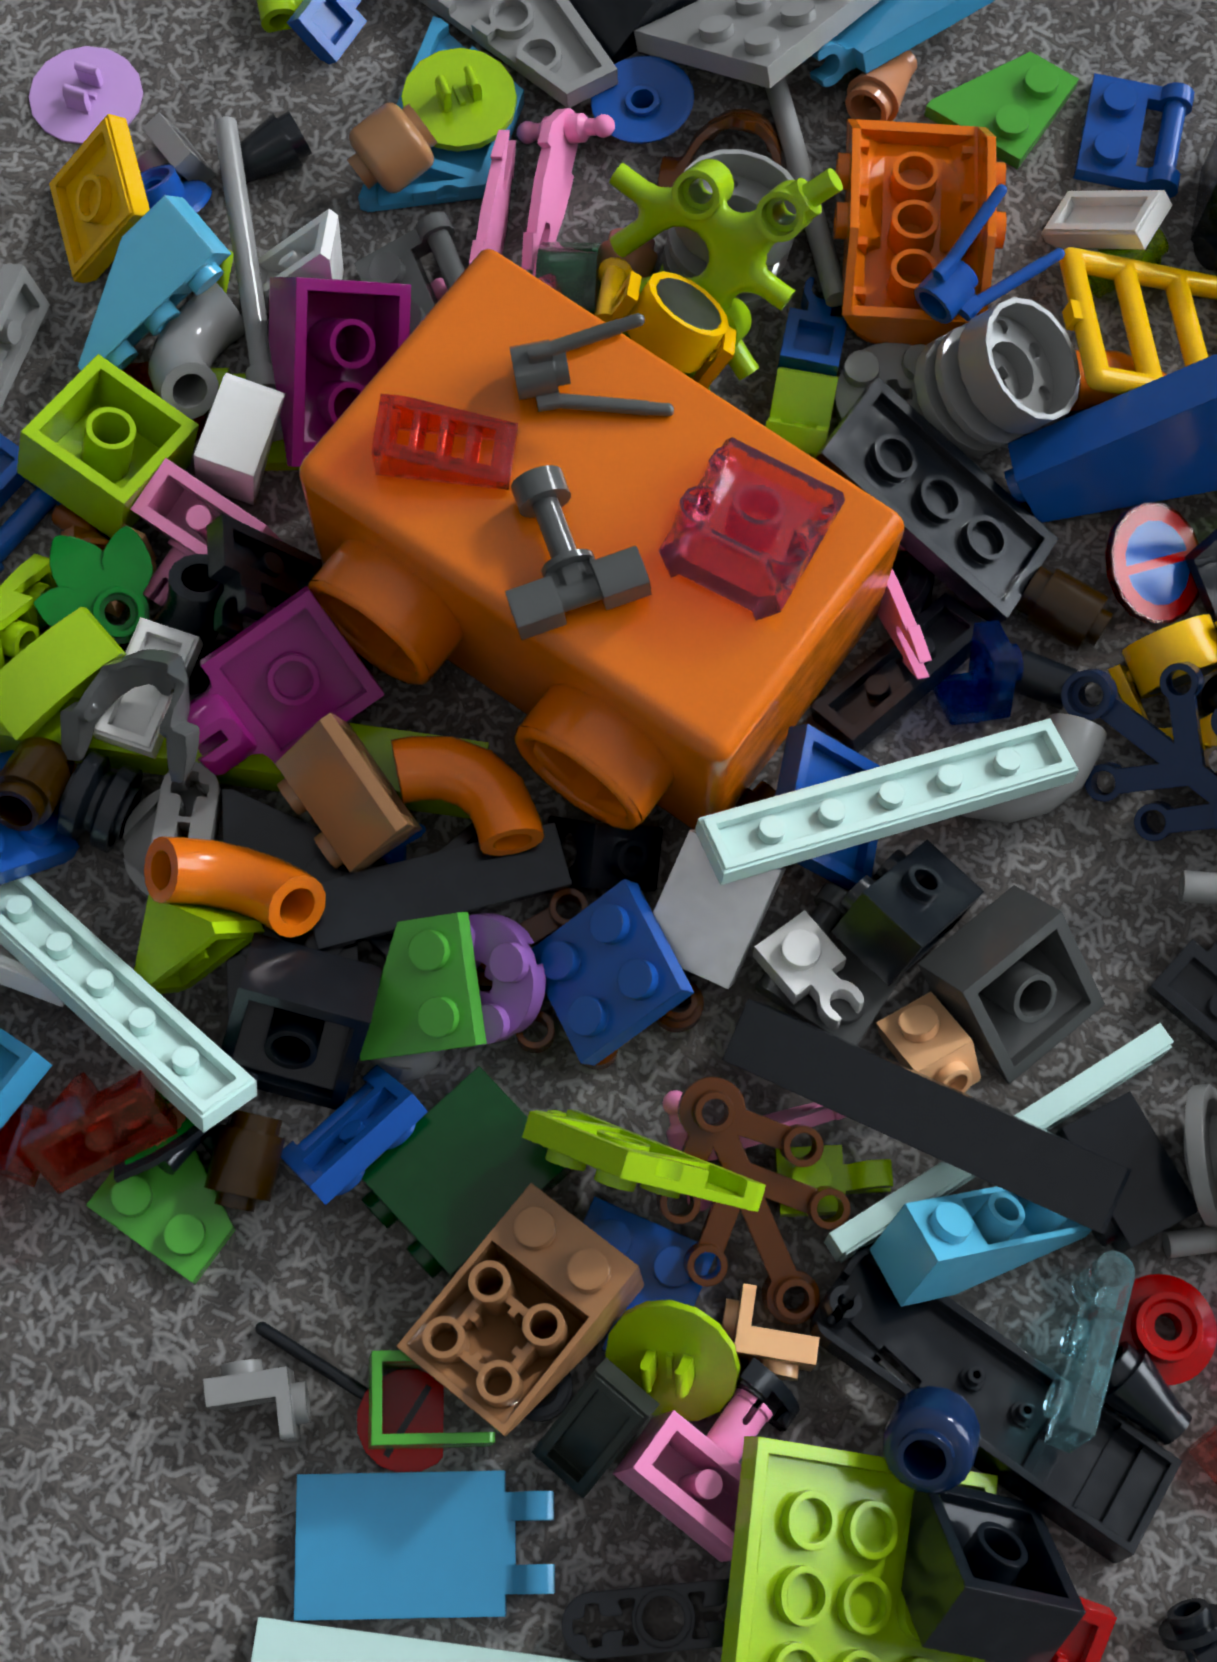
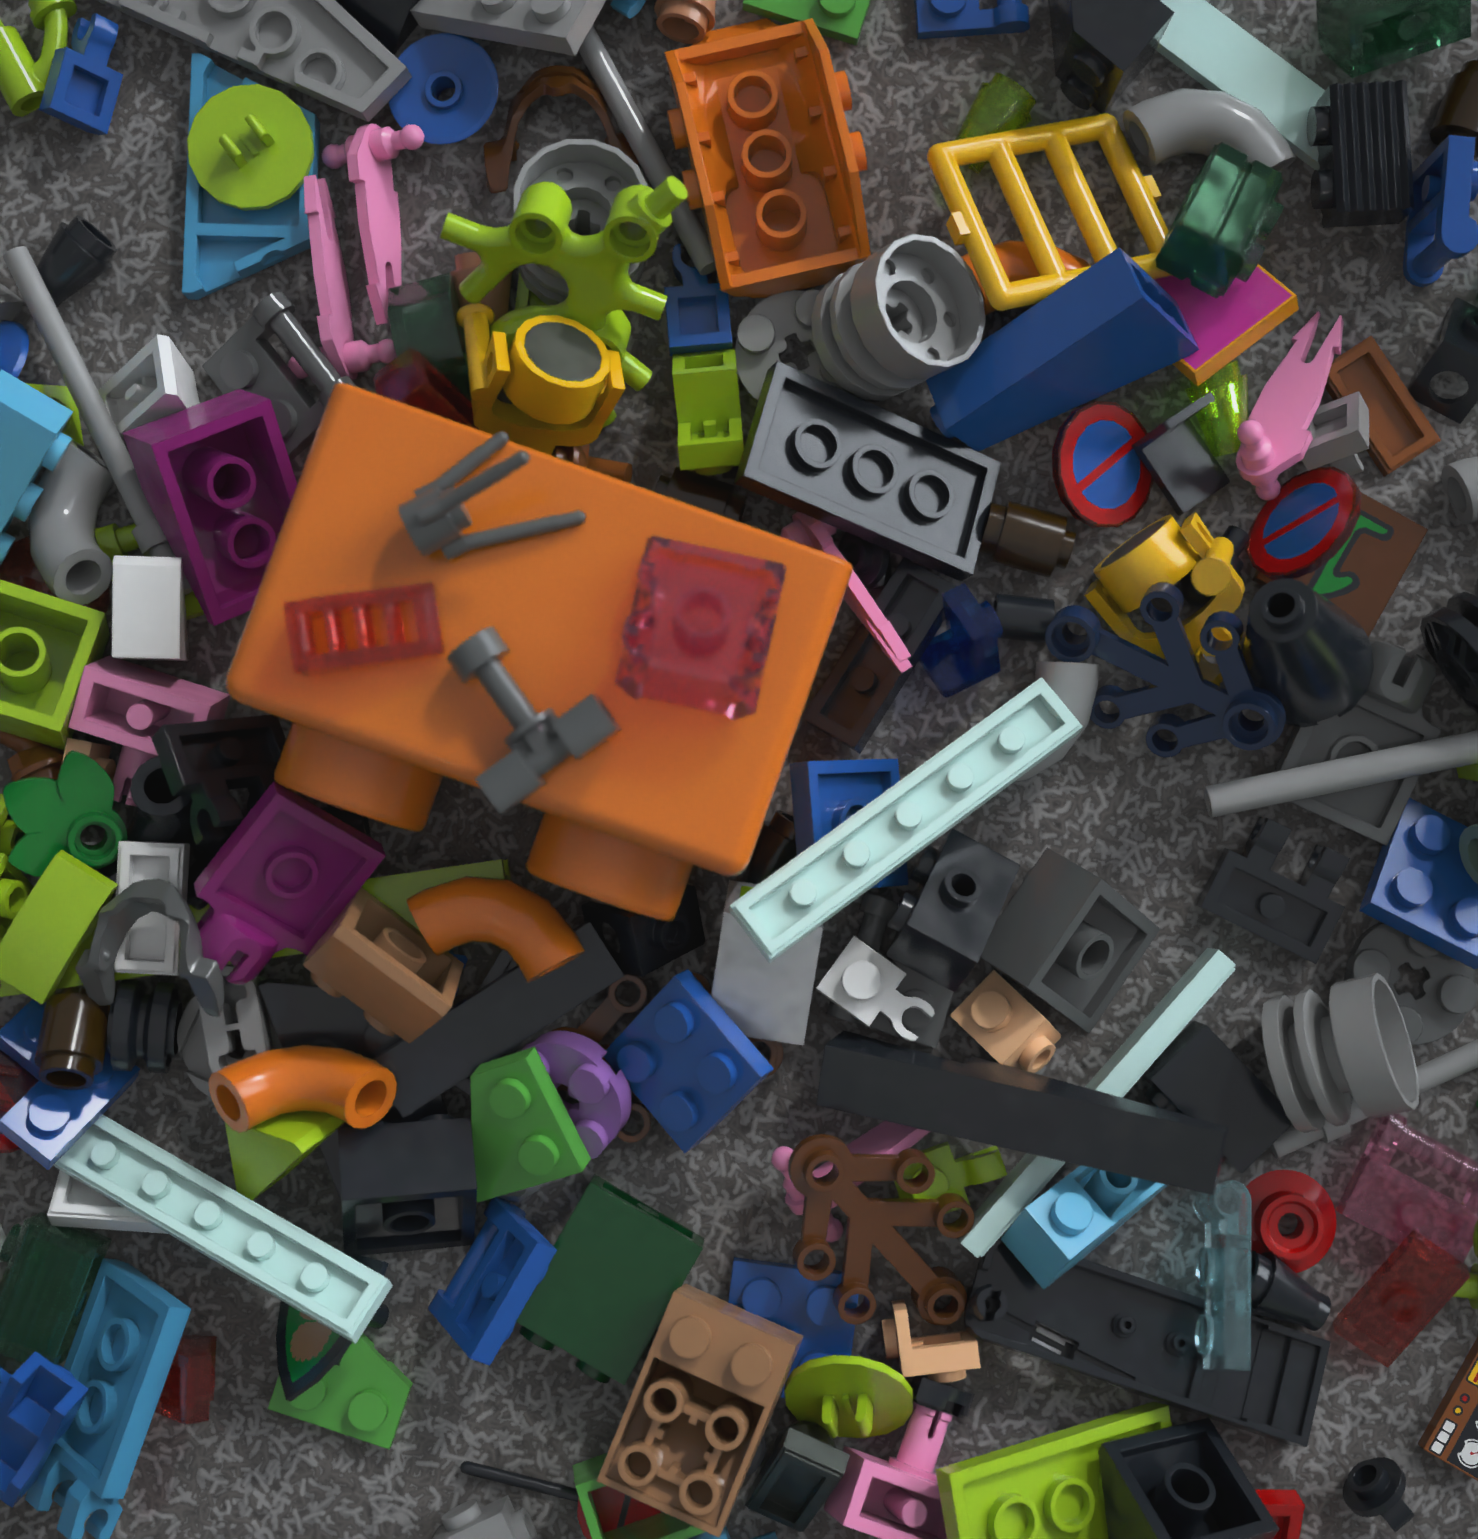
camera: 10 degrees left, 15 degrees up
clear red slope [21,1070,178,1194] -> none
dark brown brick [204,1110,285,1212] -> none
medium nougat head [347,102,437,193] -> none
lime wing [522,1109,766,1212] -> none
dark blue head [882,1386,980,1494] -> none
blue plant [914,184,1065,324] -> none
white tile [1041,190,1172,250] -> none

